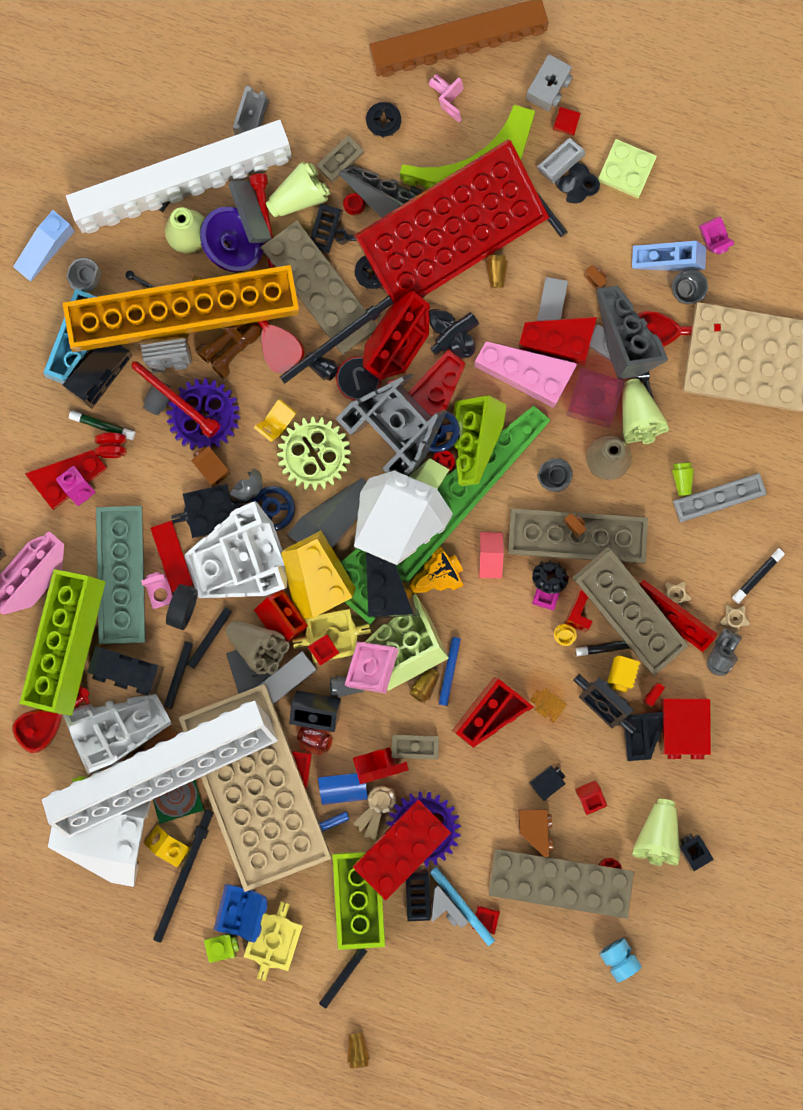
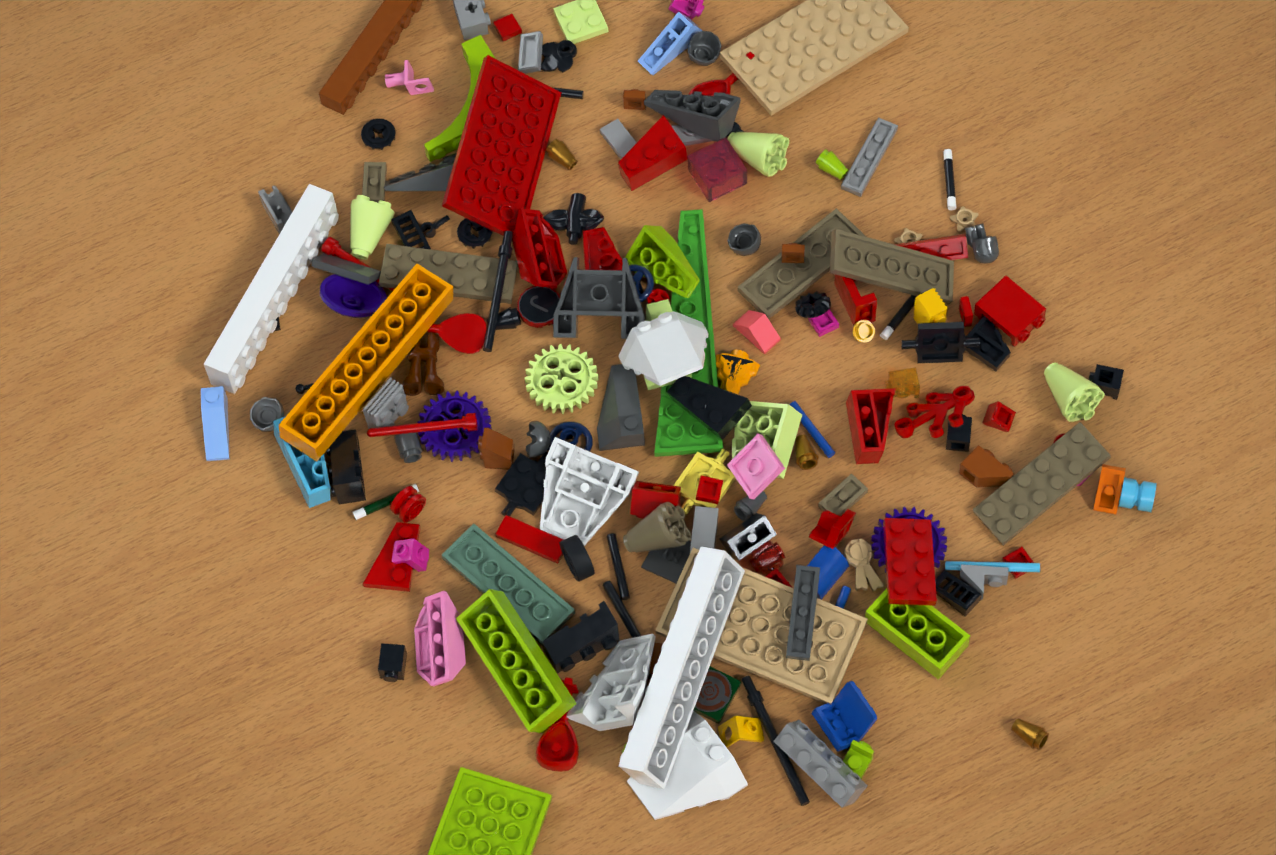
camera: 45 degrees left, 20 degrees down
bright pink bracket [141,572,173,609] -> none
yellowish green cone [165,207,205,254] -> none
light yellow plate [244,901,303,981] -> none
yellow bracket [254,399,297,442] -> none
yellow wedge [281,531,356,619] -> none
black bar [319,948,368,1009] -> none
red plate [343,193,365,216] -> none
bright pink wedge [474,342,577,408] -> none
dark tan cone [586,435,632,480] -> none
none -> light grey brick [774,720,868,808]
none -> dark grey plate [786,565,820,661]
none -> red plant [894,386,975,438]
none -> orange slope [1093,464,1126,514]

